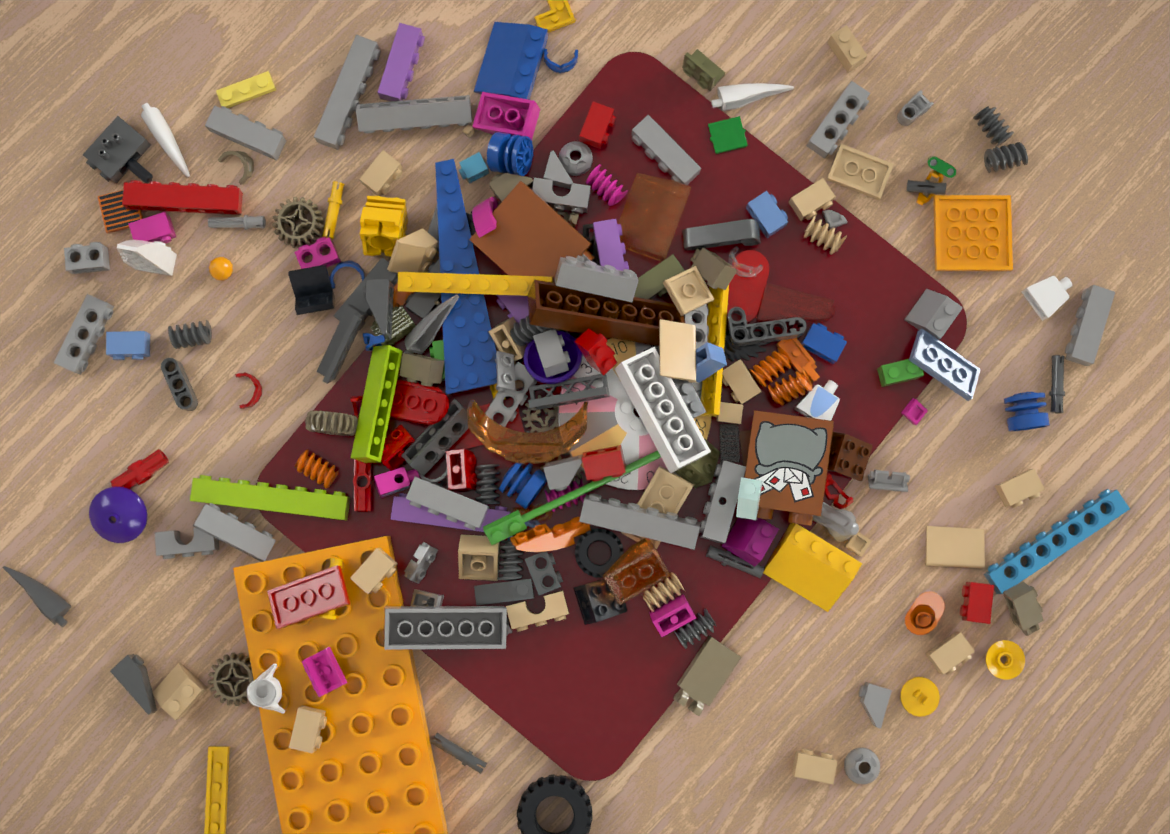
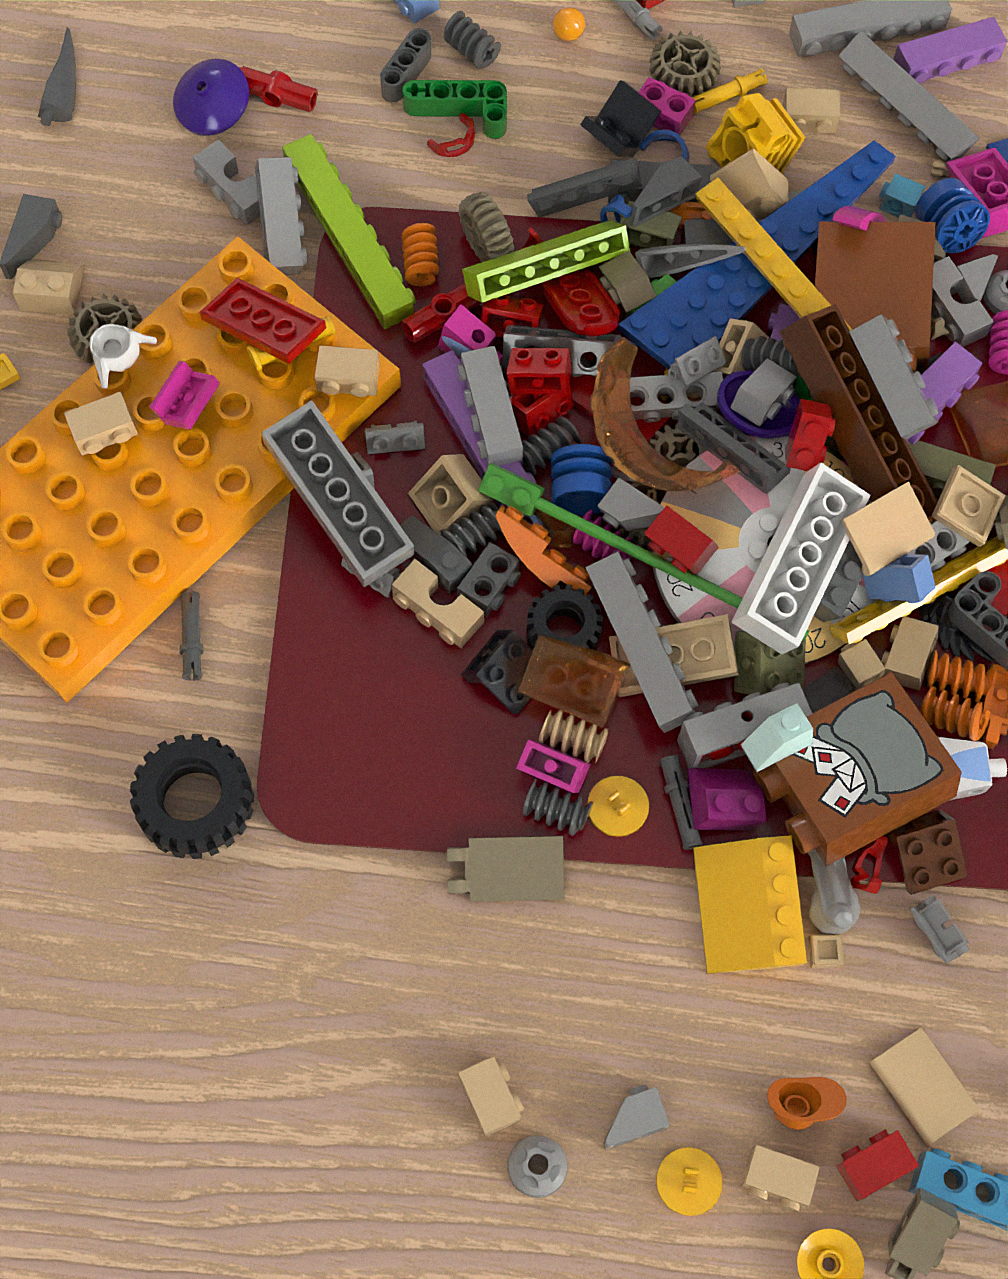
camera: 50 degrees right, 15 degrees down
none -> green beam [402,80,507,139]
none -> red brick [507,348,572,394]
none -> yellow piece [587,776,649,837]

